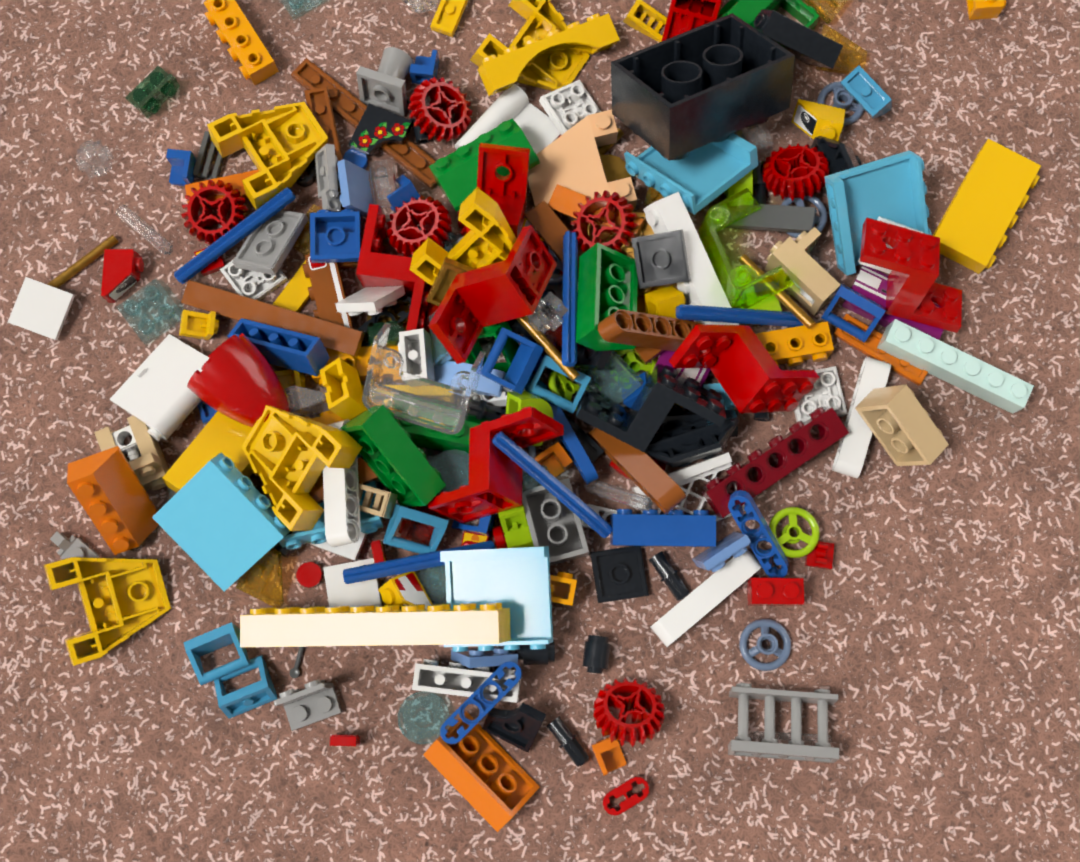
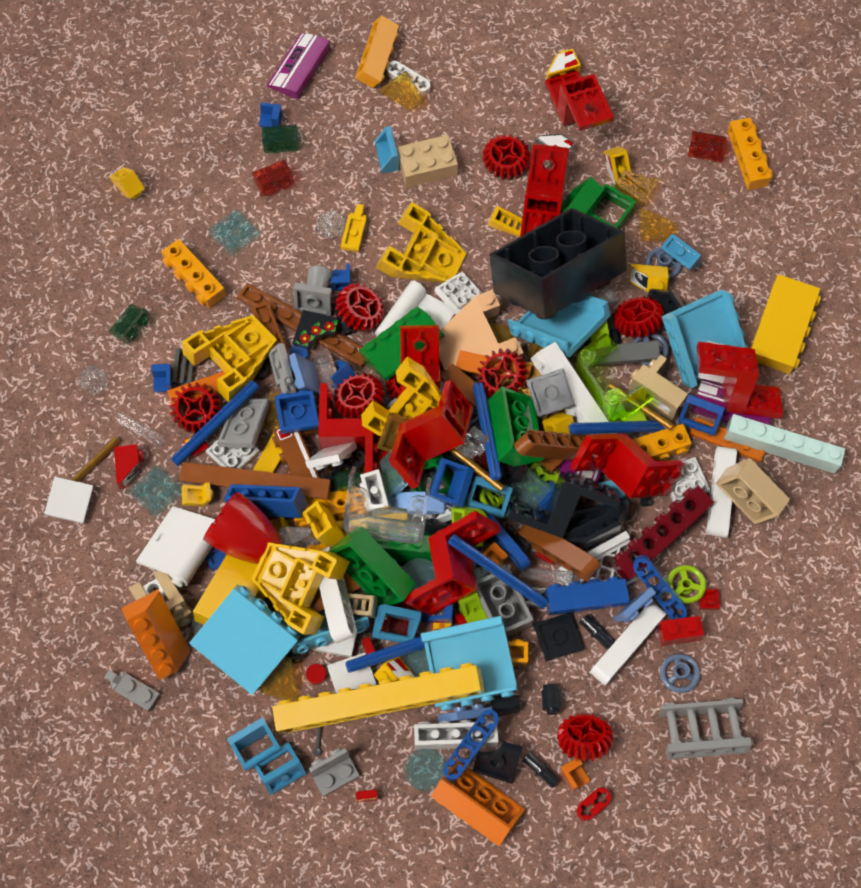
camera: 15 degrees left, 10 degrees down
yellow wedge [44,557,171,666] -> none
yellow arch [477,13,620,96] -> none
black slope [754,9,843,69] -> none

